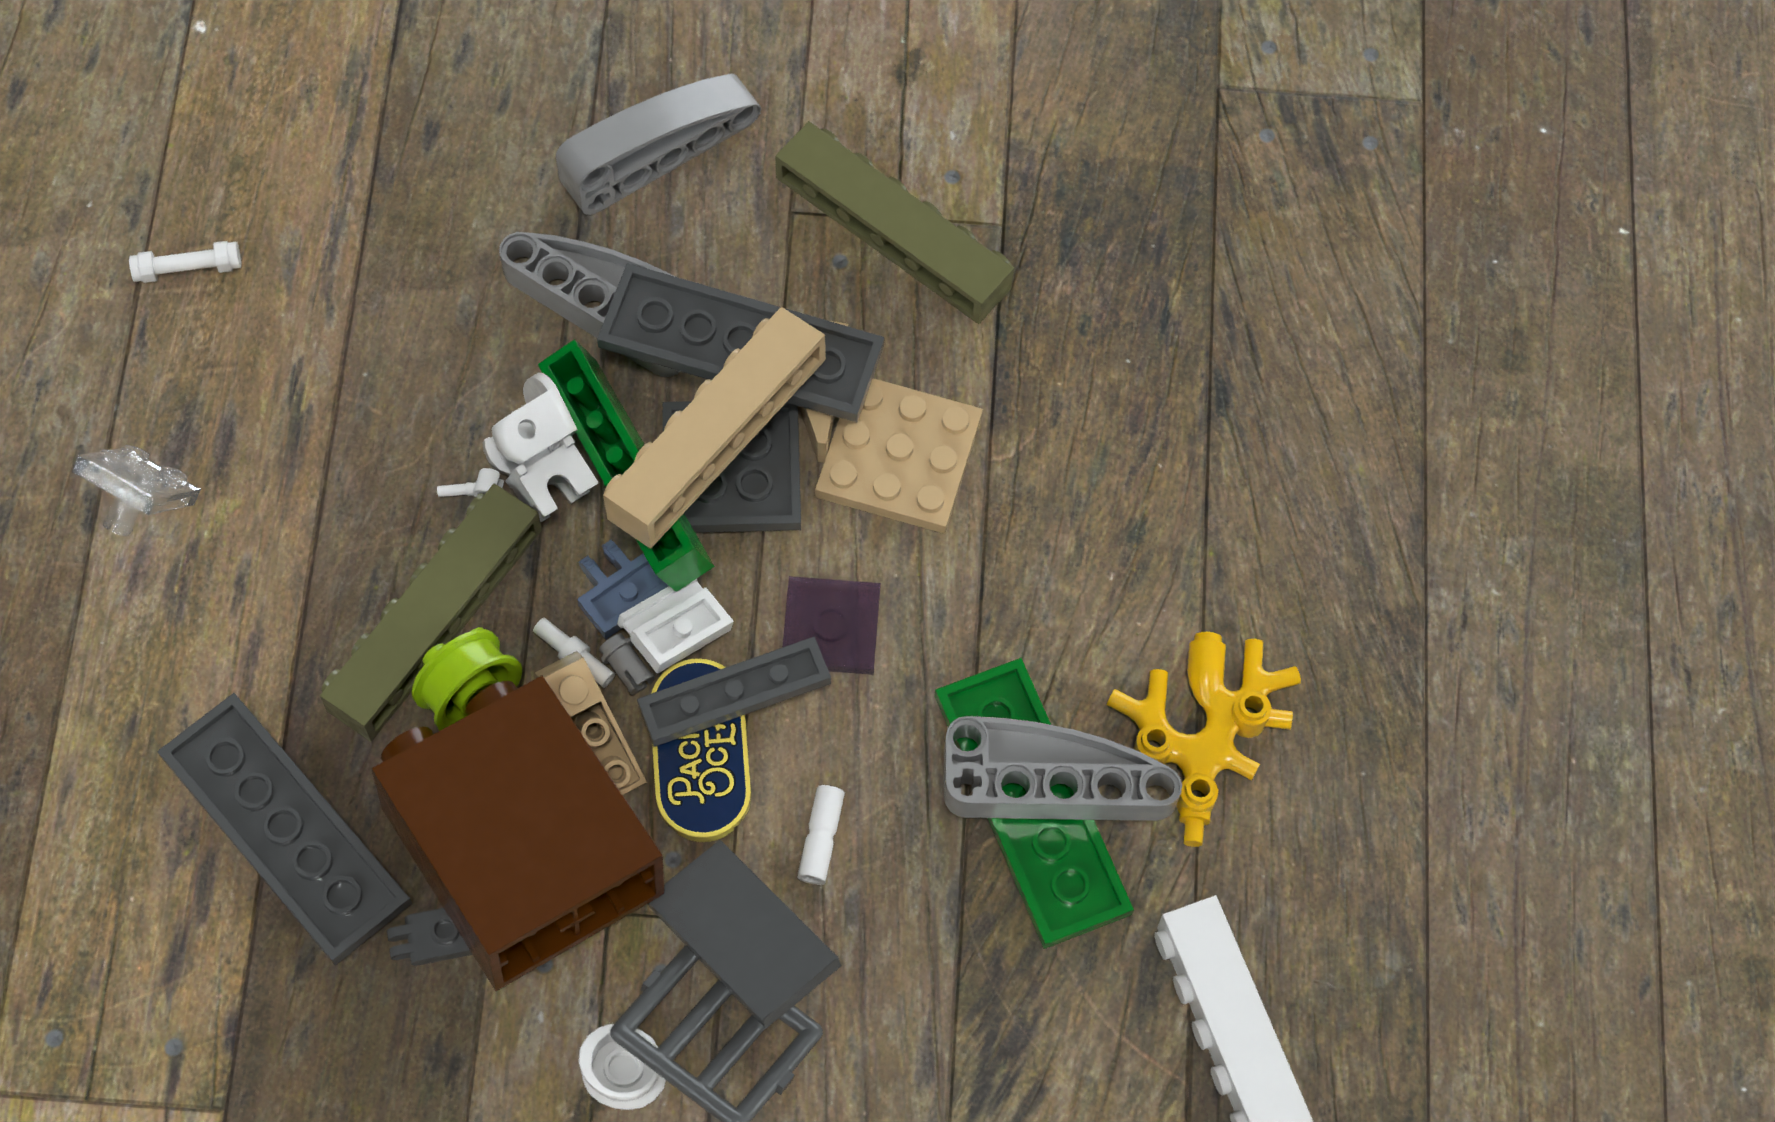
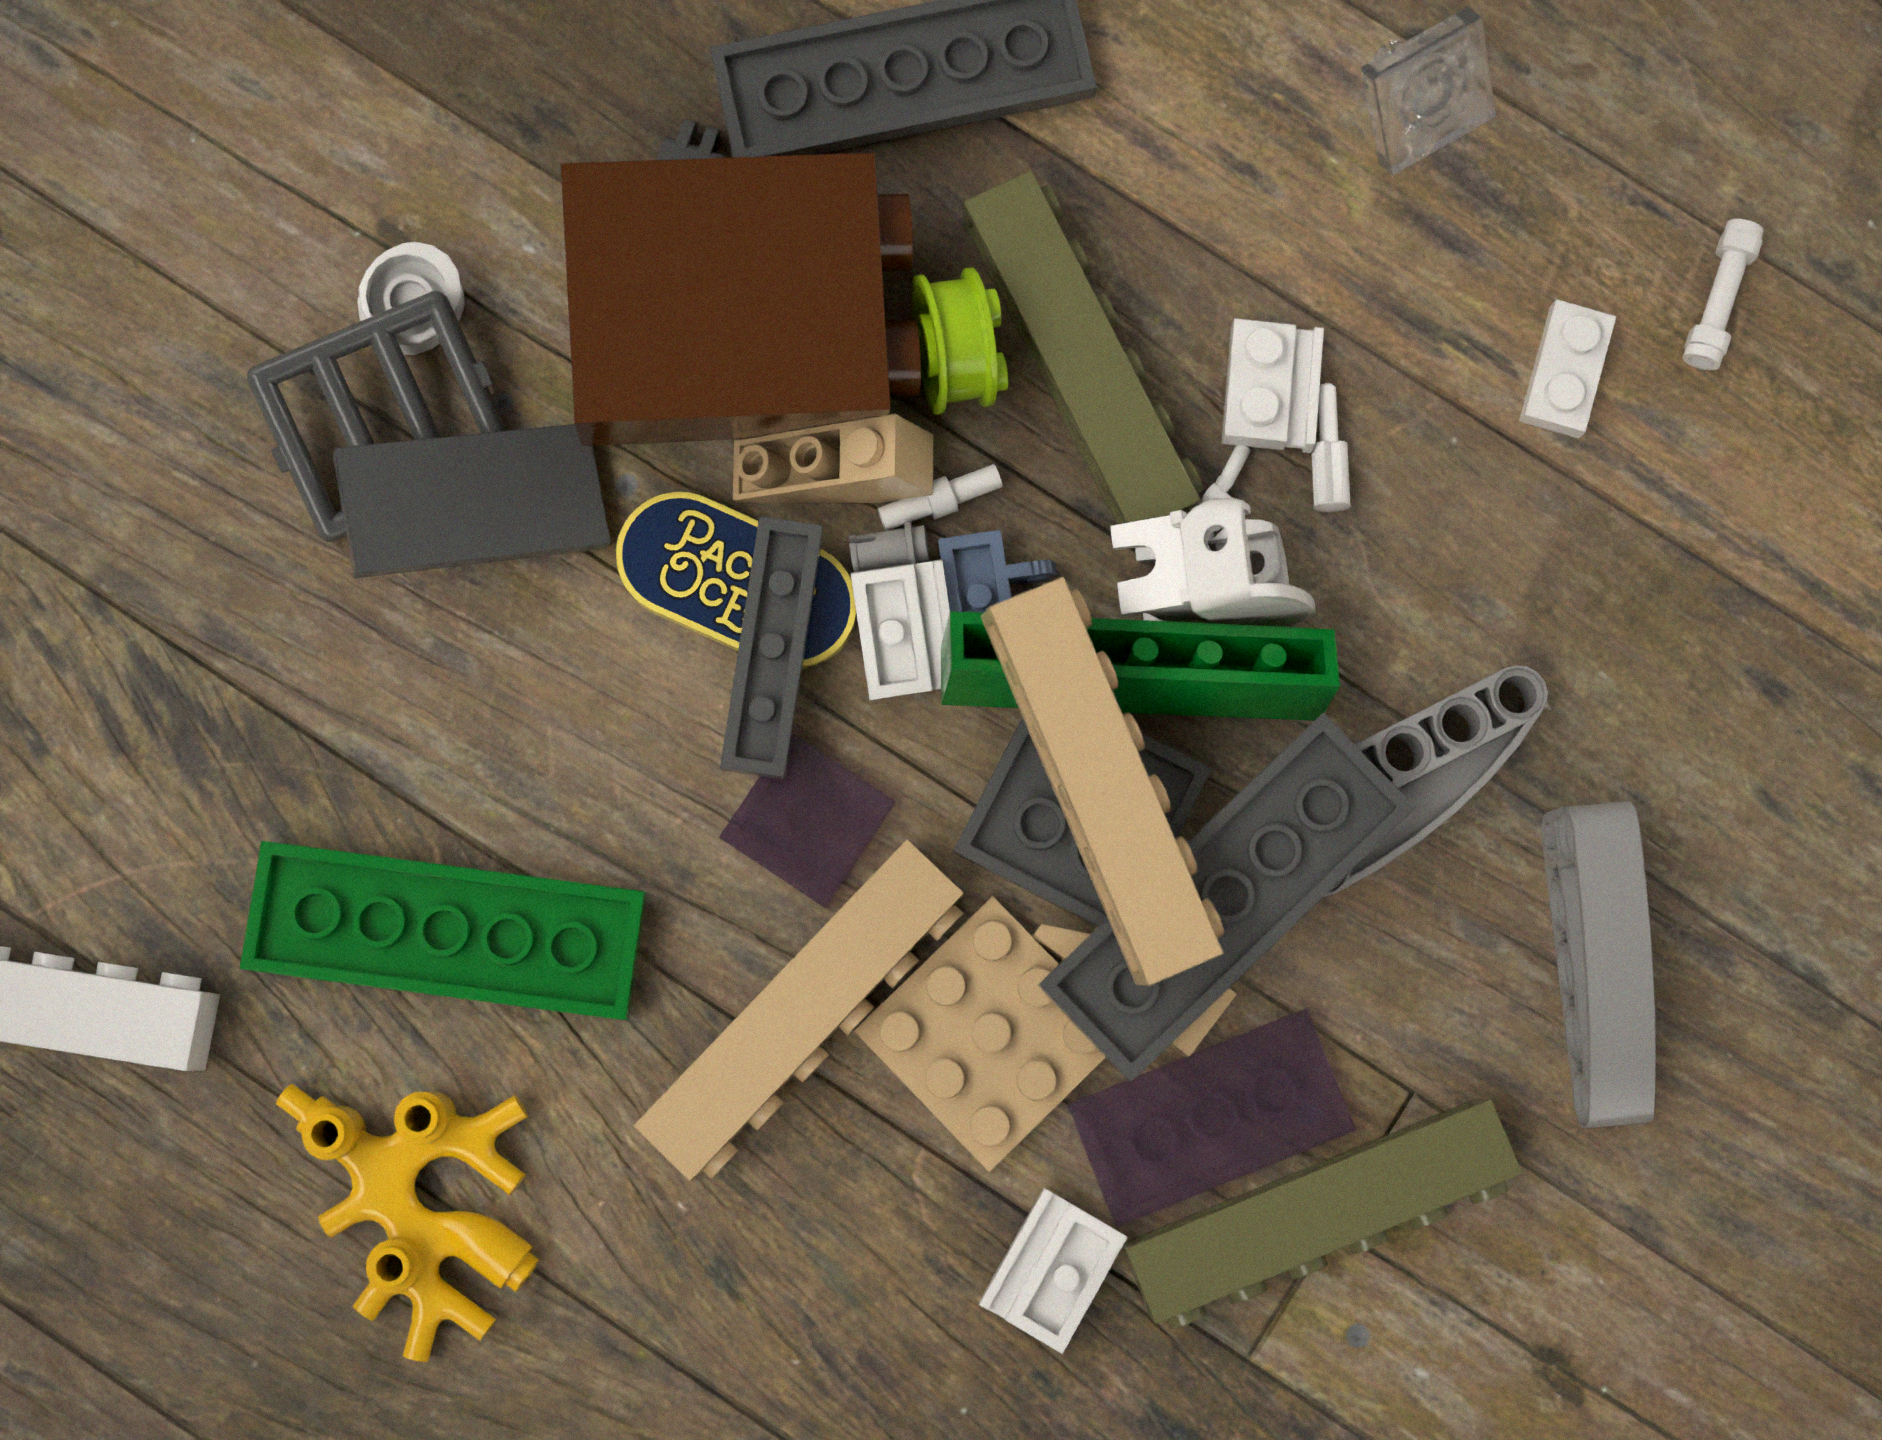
camera: 120 degrees right, 15 degrees up
white piece [797,785,845,885] -> none
light grey beam [944,716,1182,821] -> none
none -> tan brick [633,839,964,1181]
none -> white plate [979,1187,1127,1354]
none -> tile [1066,1008,1357,1227]
none -> white plate [1221,319,1324,453]
none -> white axle [1312,383,1351,512]
none -> white plate [1519,299,1616,438]

